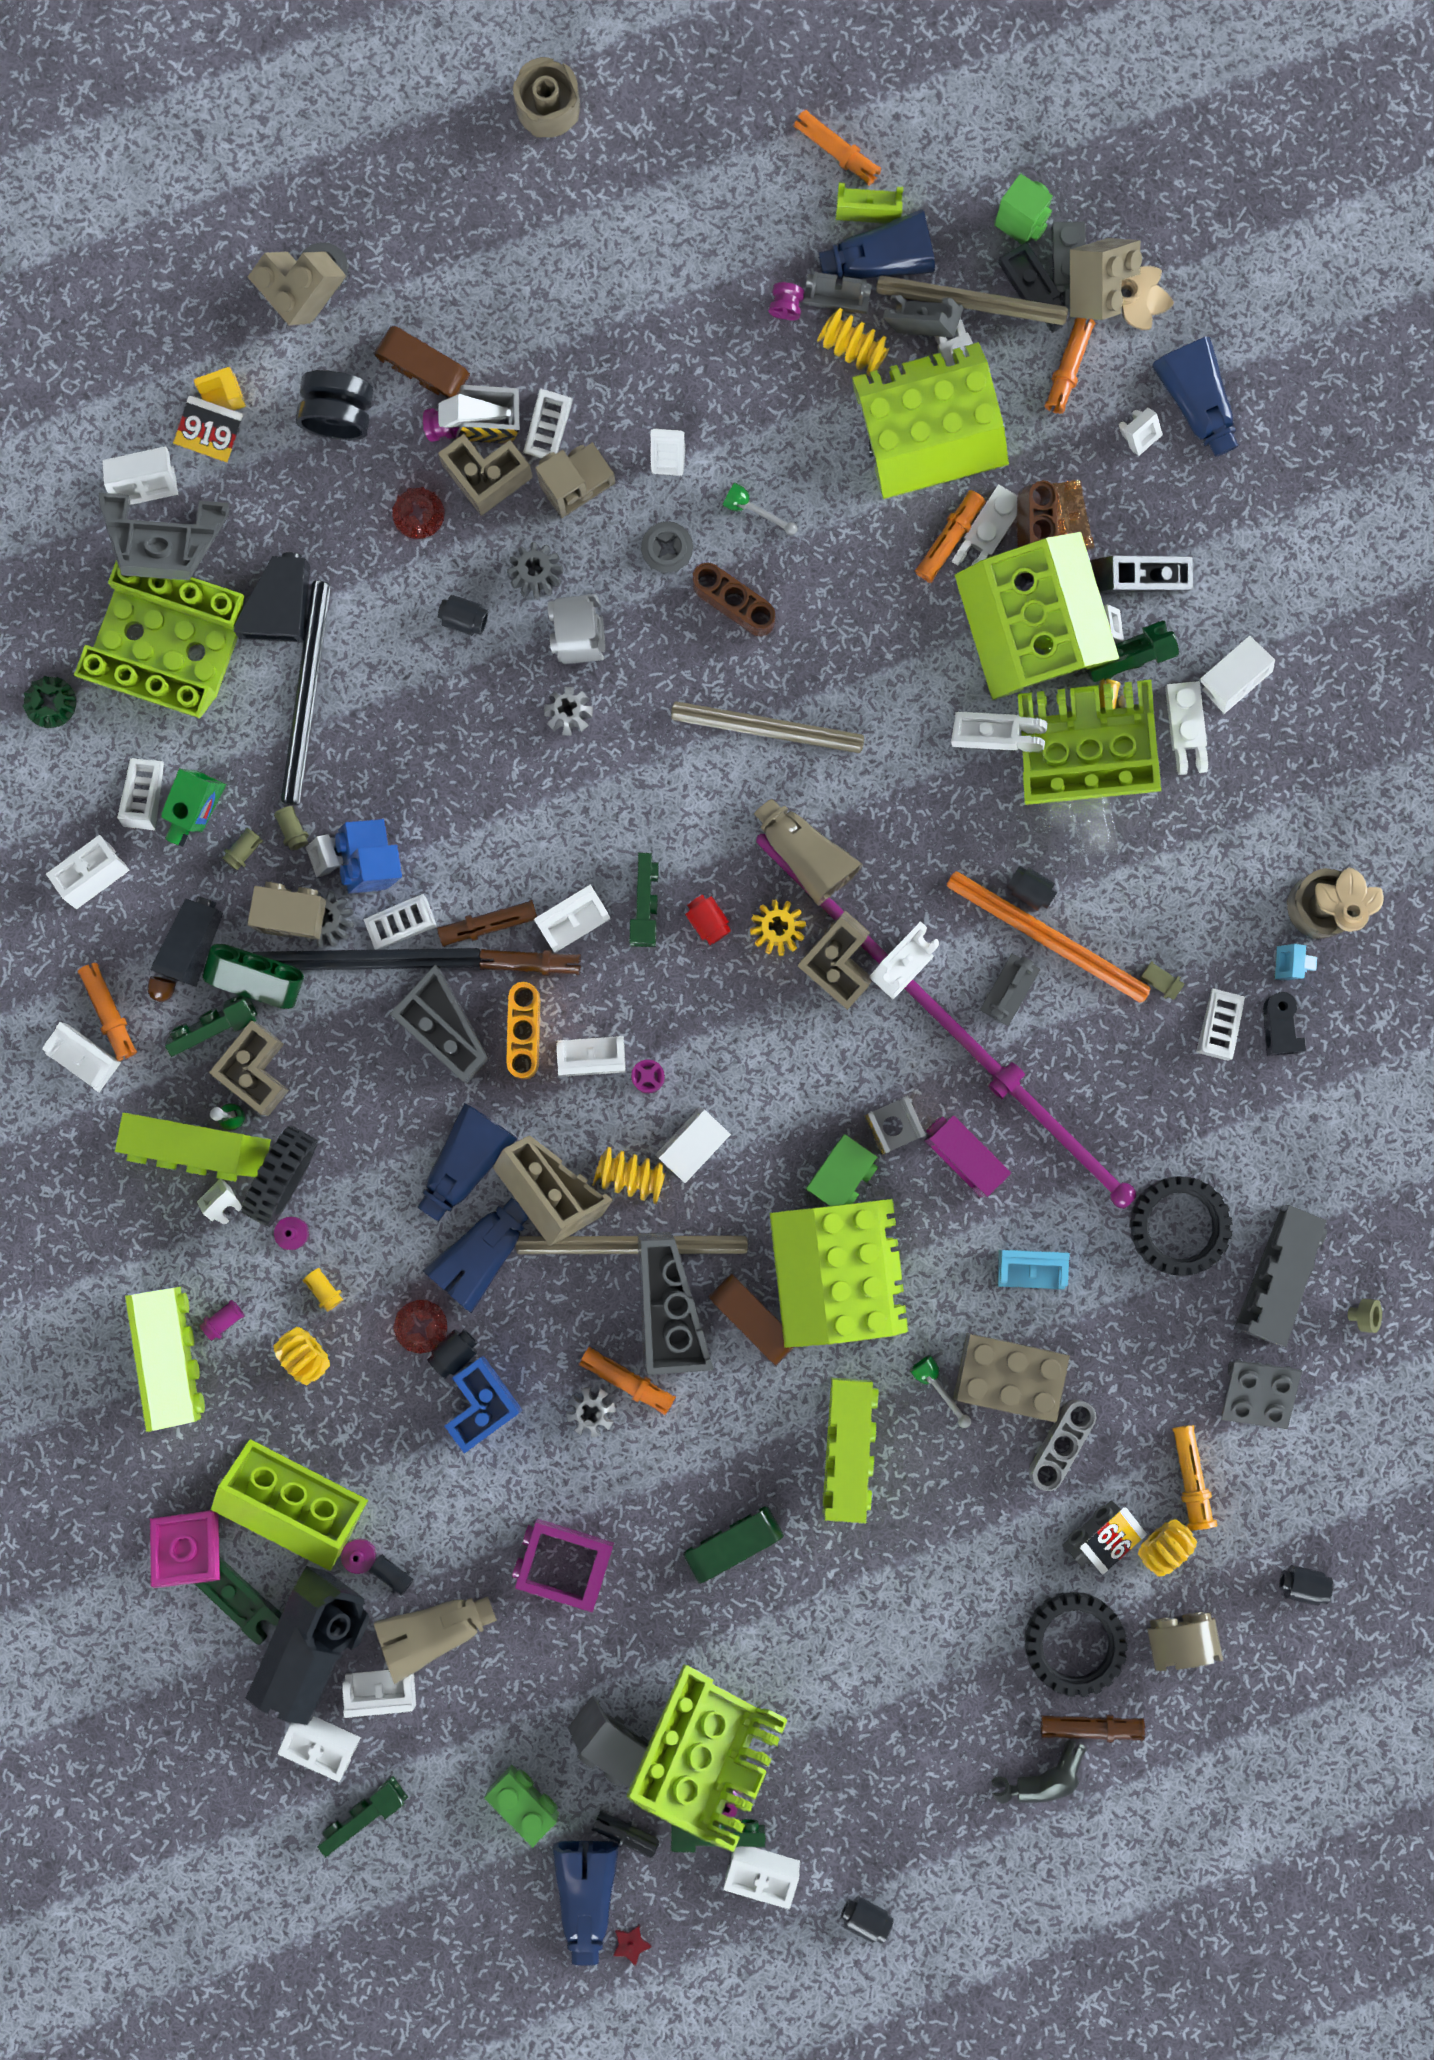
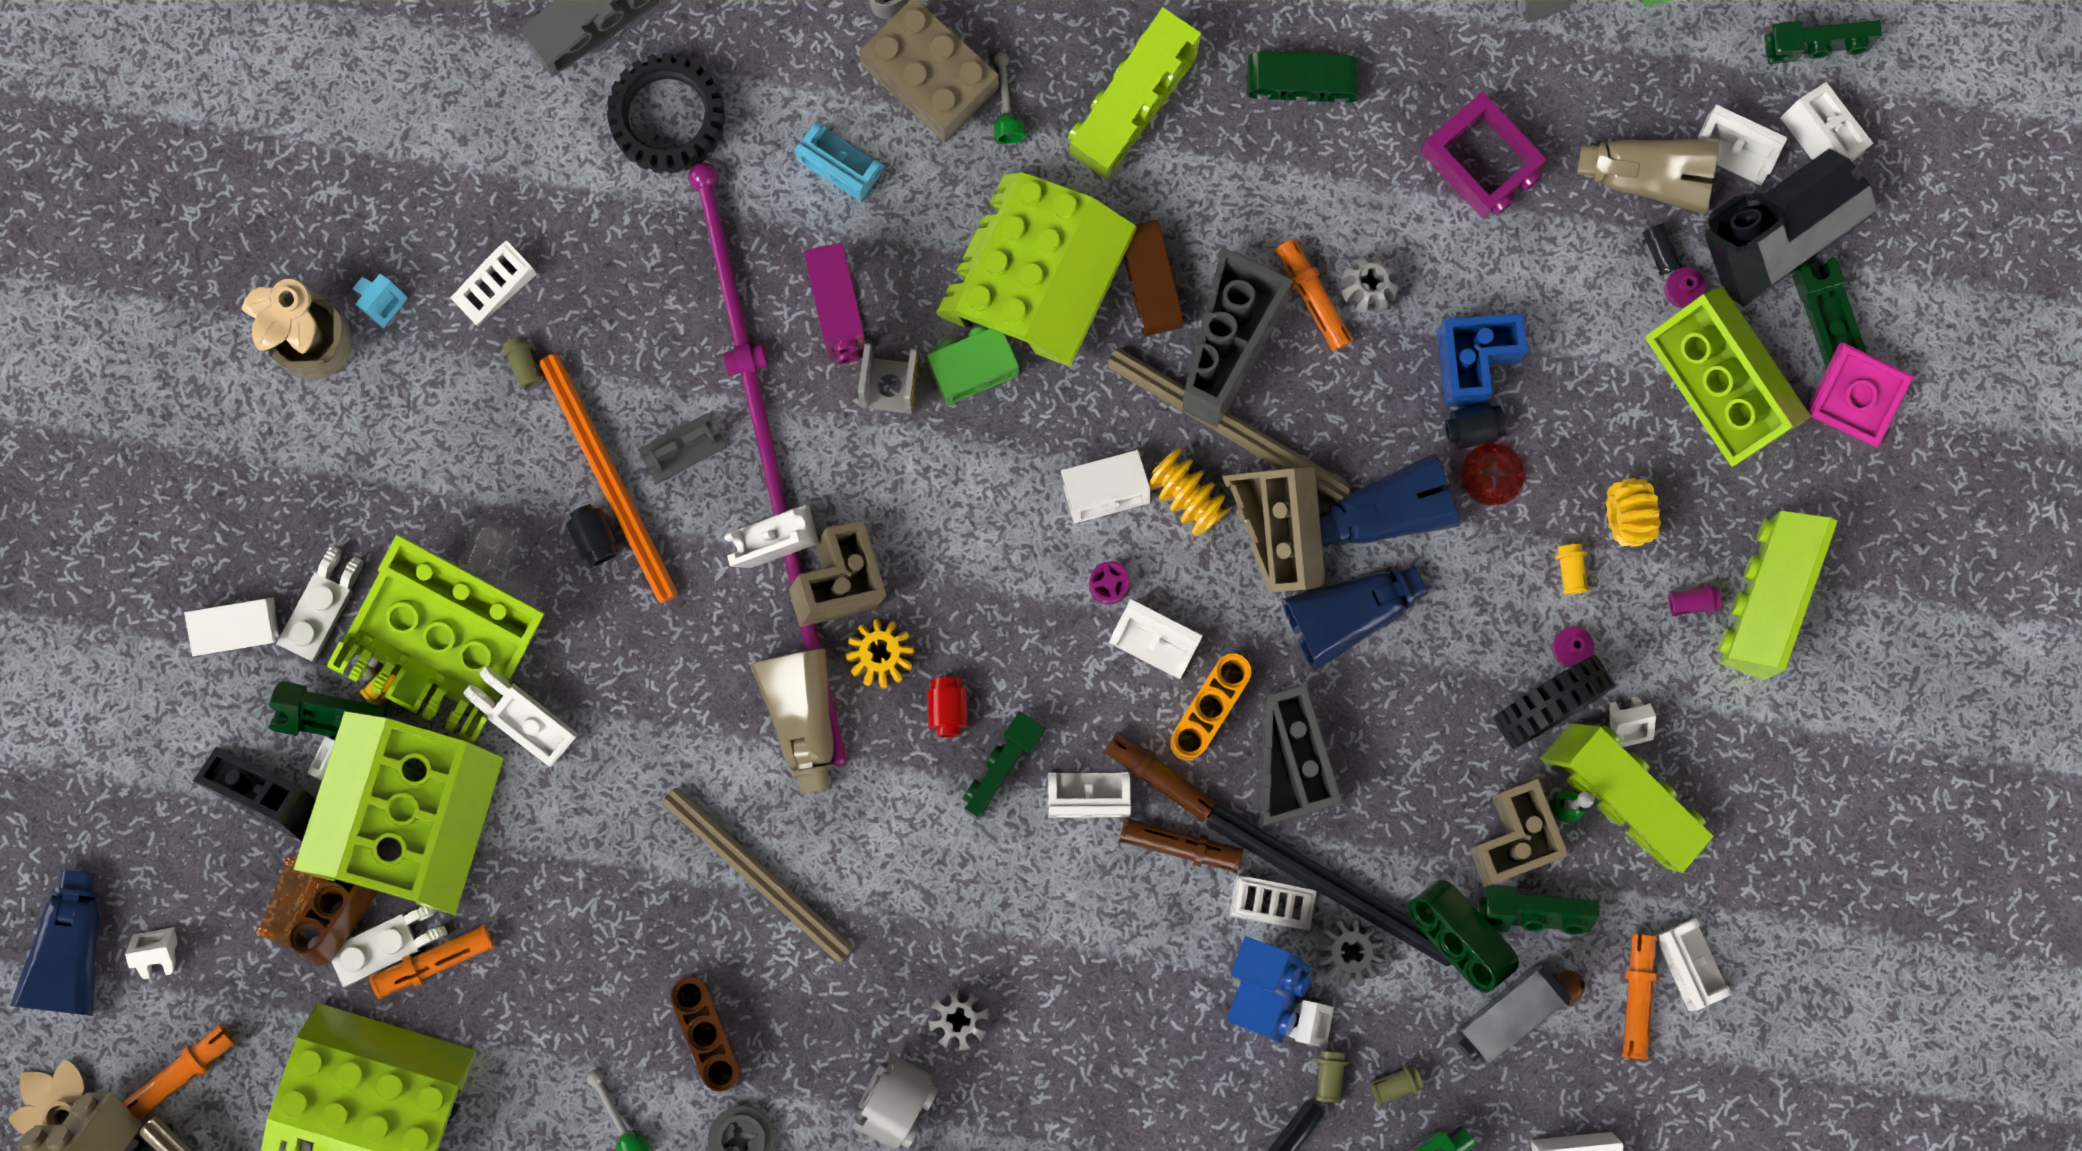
camera: 155 degrees left, 5 degrees down
dark tan brick [247,882,326,940] -> none
black leg [1263,992,1306,1056] -> none

